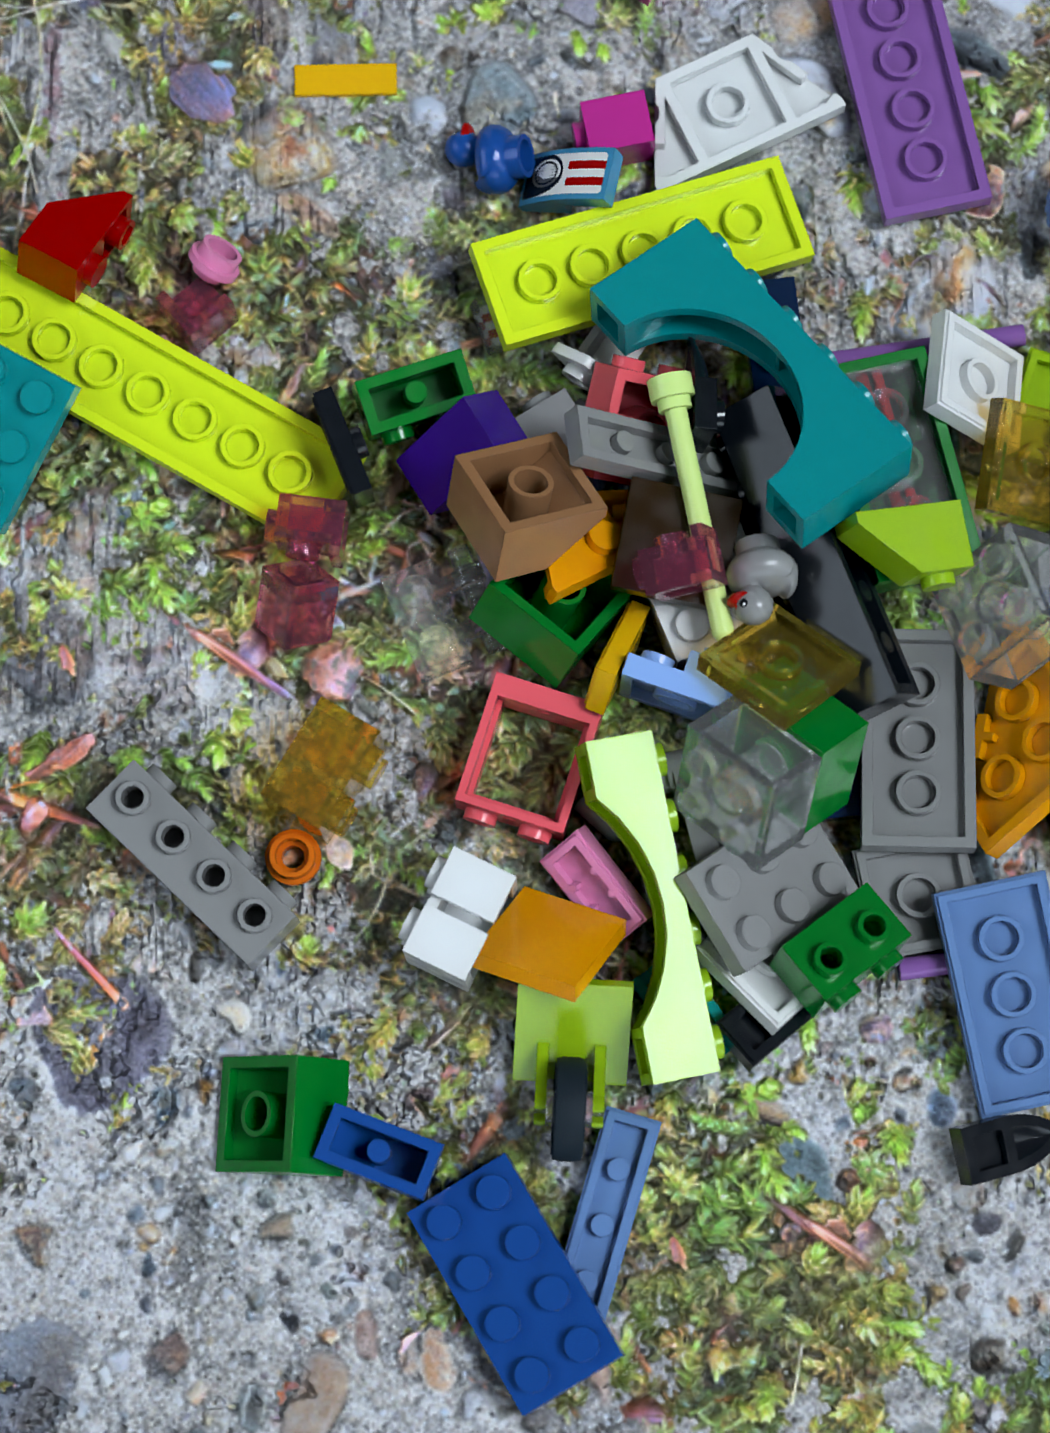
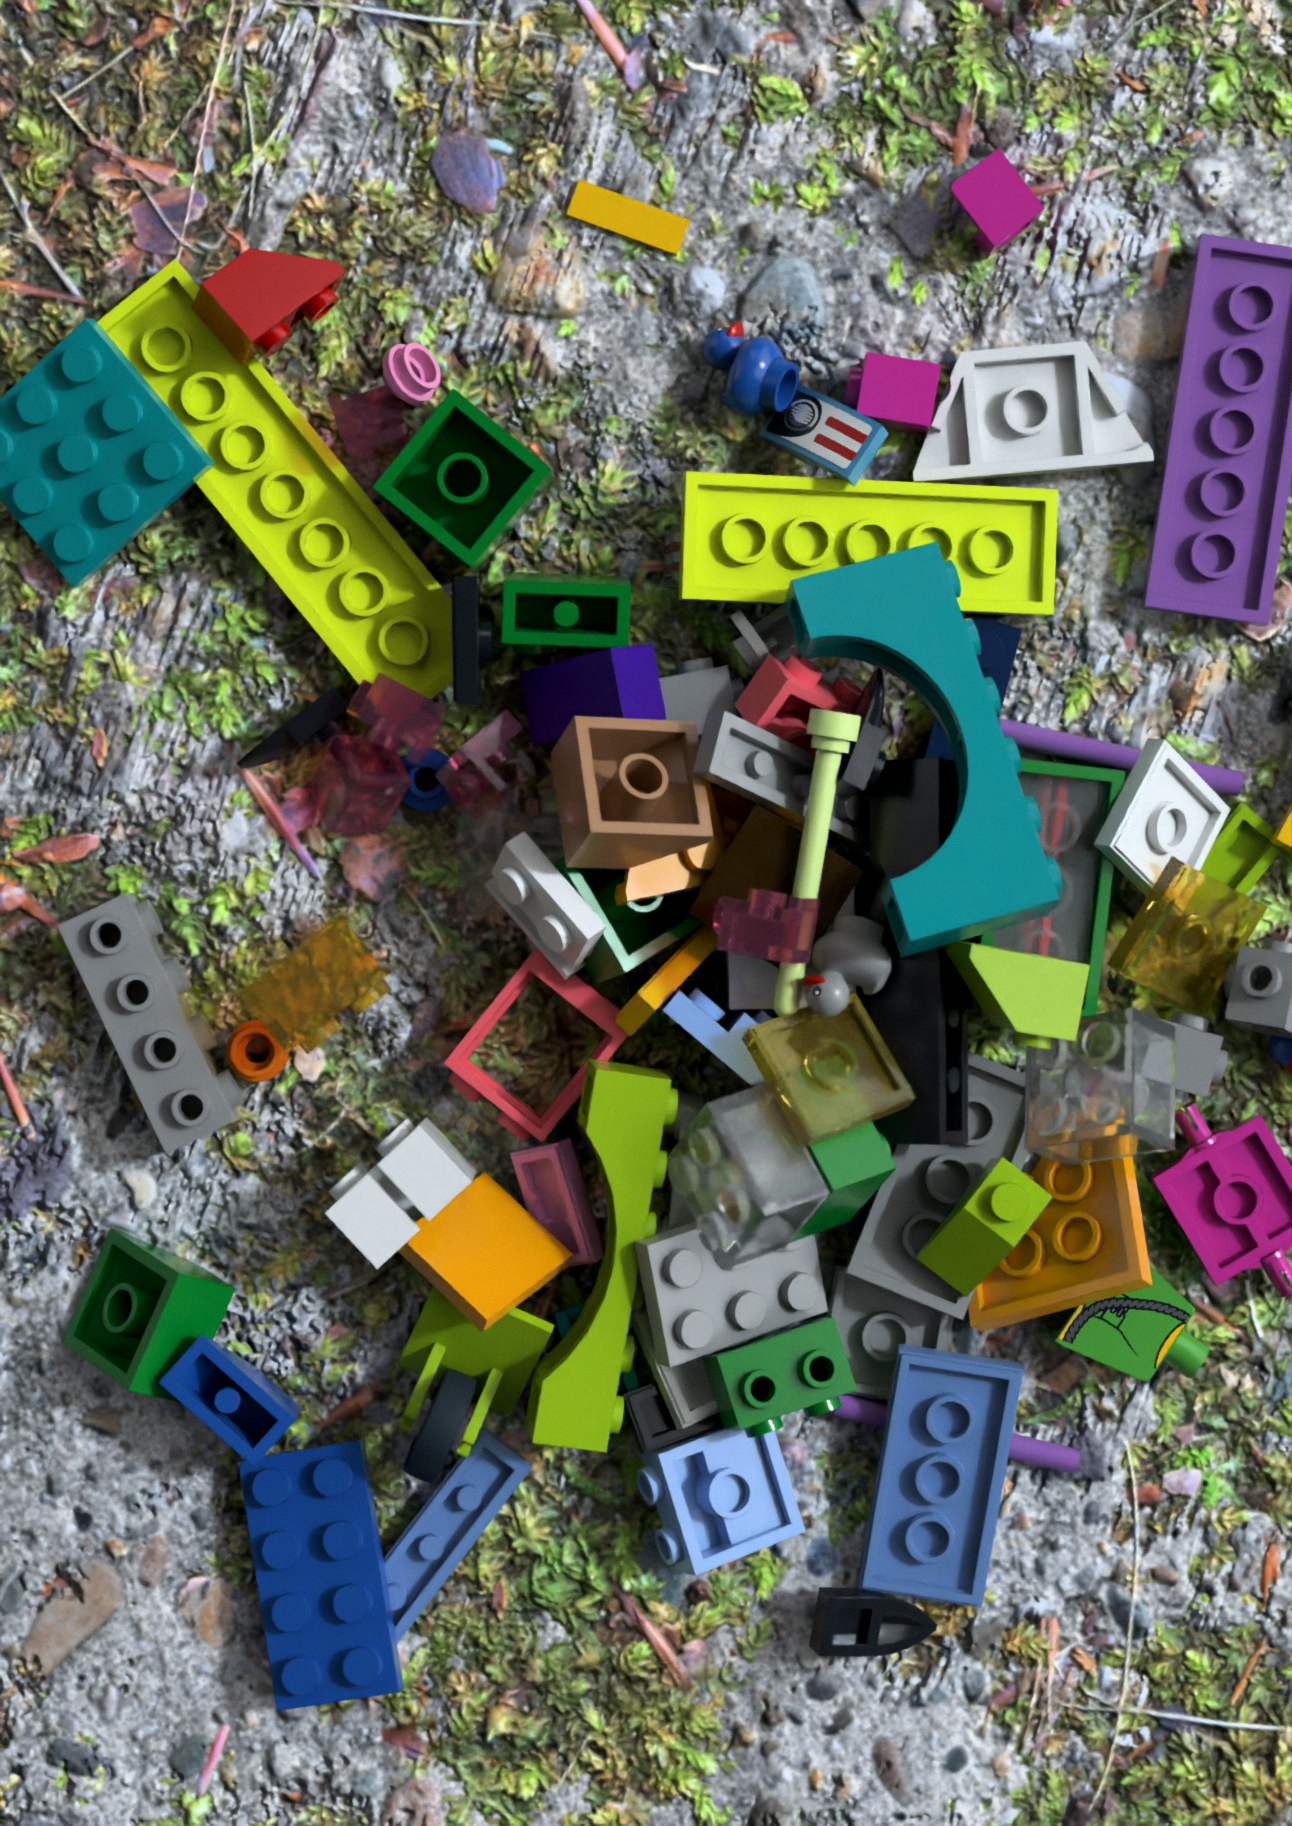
camera: 15 degrees right, 10 degrees up
none -> black plate [237,686,354,768]
none -> green brick [373,388,554,575]
none -> blue plate [396,749,459,811]
none -> clear pink bracket [434,709,523,820]
none -> white plate [485,831,606,980]
none -> light blue plate [636,1425,806,1576]
none -> lime slope [915,1157,1053,1297]

